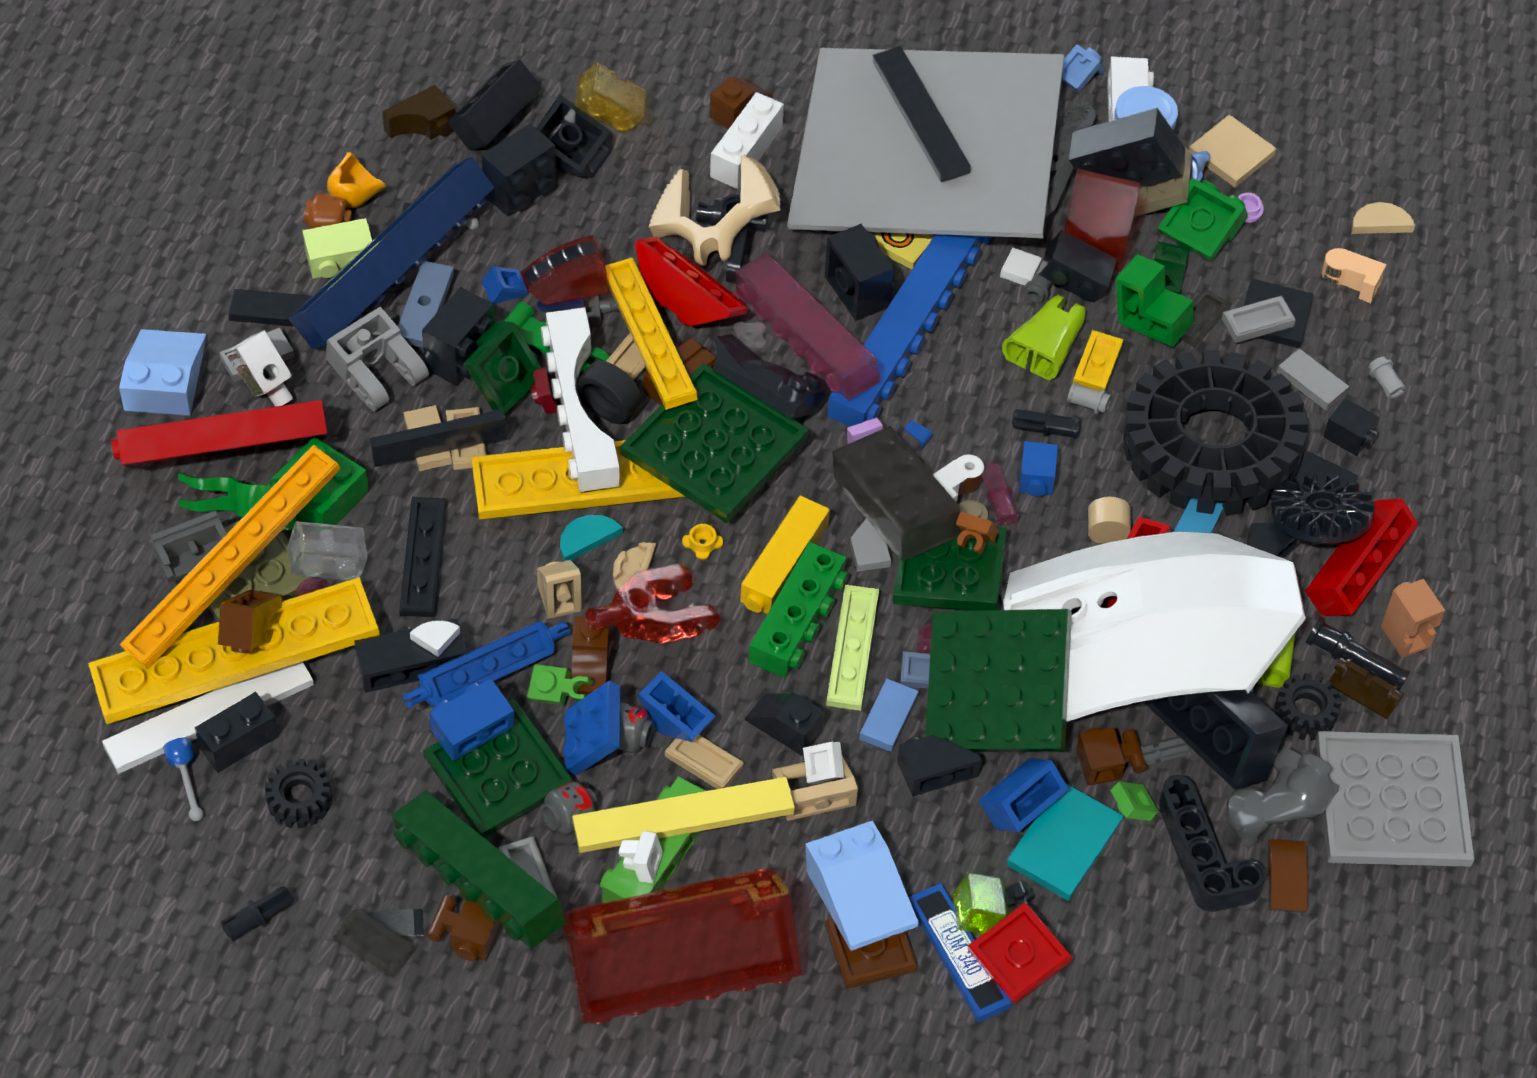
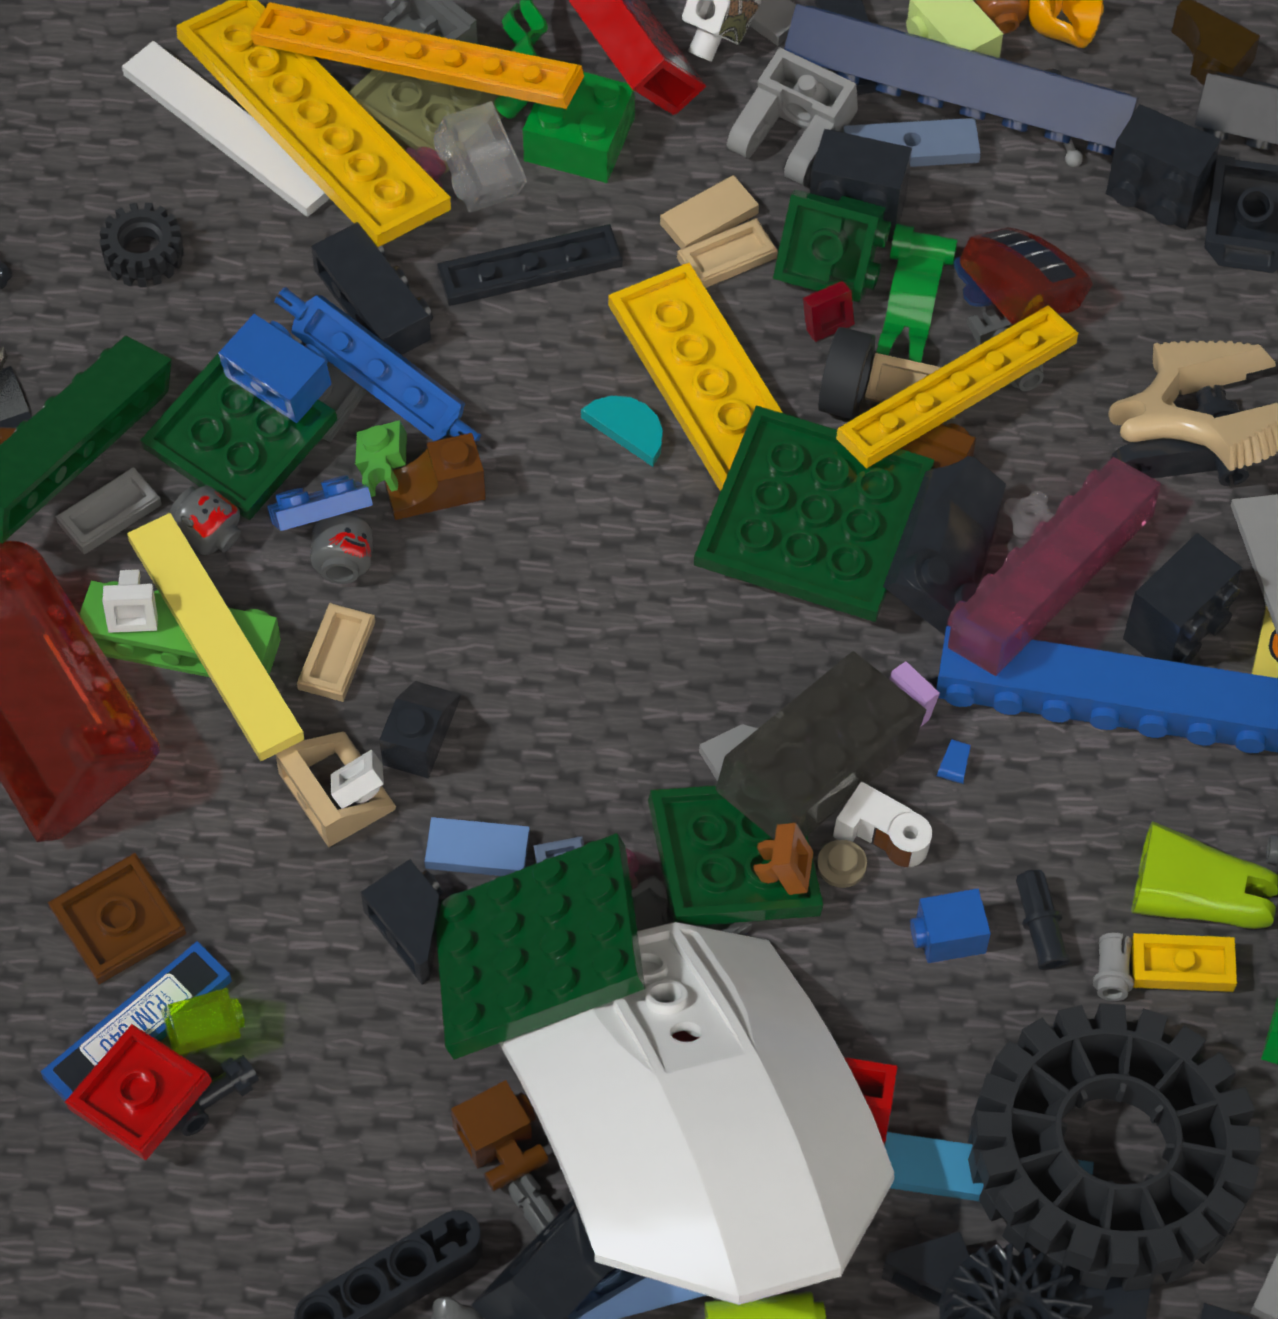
camera: 75 degrees right, 5 degrees up
hinge [163,738,203,821] -> none
black brick [194,692,279,773] -> none
reddish brown arch [218,590,282,653] -> none
black tile [370,410,506,467] -> none
white tile [410,621,460,657] -> none
blue slope [482,266,529,304] -> none
tan slope [537,560,582,619] -> none
white arch [541,307,619,492] -> none
clear red piece [585,564,721,644] -> none
tan tile [613,542,656,604] -> none
red wedge [635,236,748,326] -> none
blue slope [638,671,715,742] -> none
yellow plate [682,524,723,560] -> none
yellow brick [740,495,830,614] -> none
green brick [749,542,849,678] -> none
light blue slope [806,821,918,951] -> none
yellowish green tile [826,585,879,711] -> none
blue brick [978,759,1069,832] -> none
clear pink axle [983,462,1019,526] -> none
teal tile [1006,783,1124,901] -> none
tan piece [1088,497,1131,543] -> none
bright green plate [1110,781,1159,821] -> none

